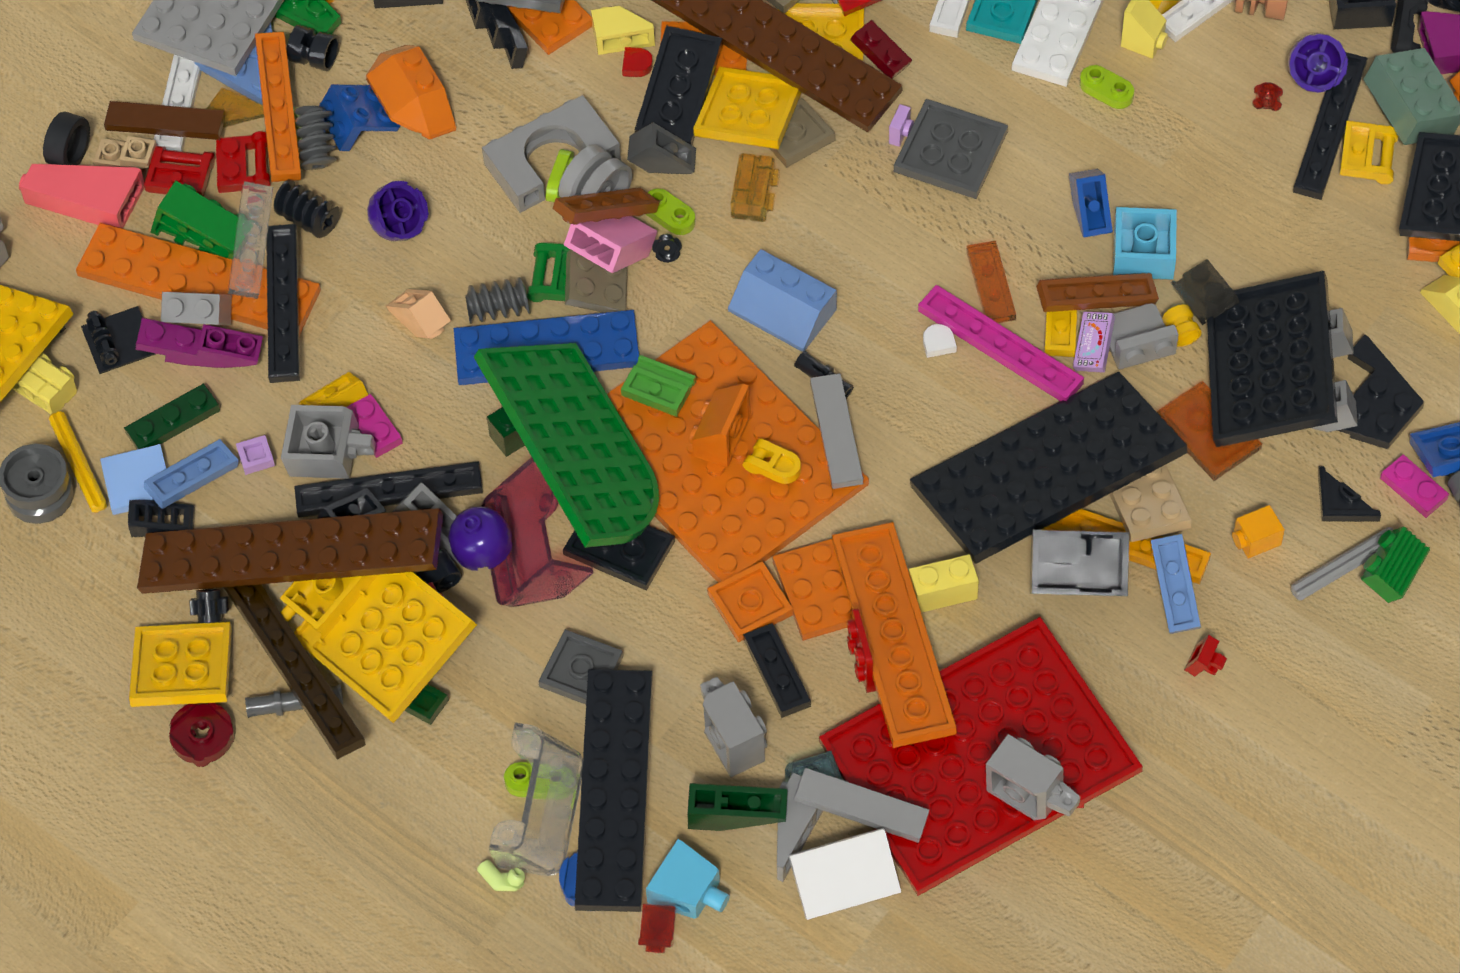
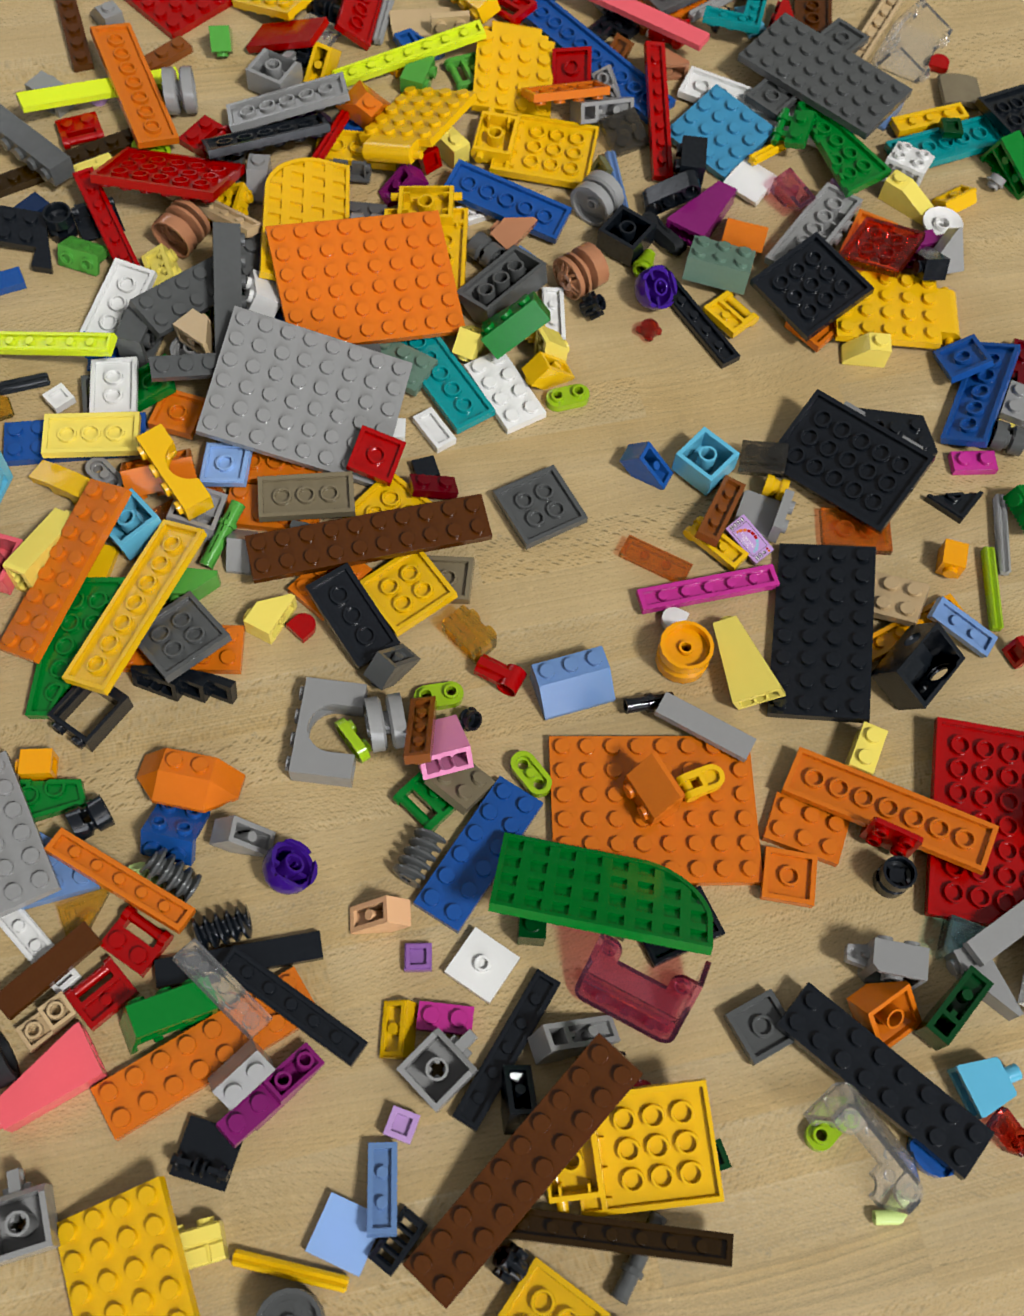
camera: 60 degrees left, 5 degrees up
dark green plate [124,383,220,450] -> none
dark purple cylinder [448,507,513,571] -> none
bright green plate [621,355,696,417] -> none
black plate [743,623,811,718] -> none
lavender plate [889,104,914,147] -> none
none -> black tile [154,931,324,989]
none -> light grey slope [209,815,276,857]
none -> medium lavender tile [404,943,432,972]
none -> black tile [411,455,440,476]
none -> white plate [444,927,520,1004]
none -> red piece [474,654,527,697]
none -> lime plate [510,751,552,798]
none -> yellow slope [522,351,575,390]
none -> black gear [579,291,606,320]
none -> lime cone [633,249,655,277]
none -> light orange wheel [655,620,714,684]
none -> light yellow slope [713,616,786,710]
none -> orange slope [846,981,922,1048]
none -> black wheel [872,855,917,898]
none -> lime axle [980,546,1004,632]

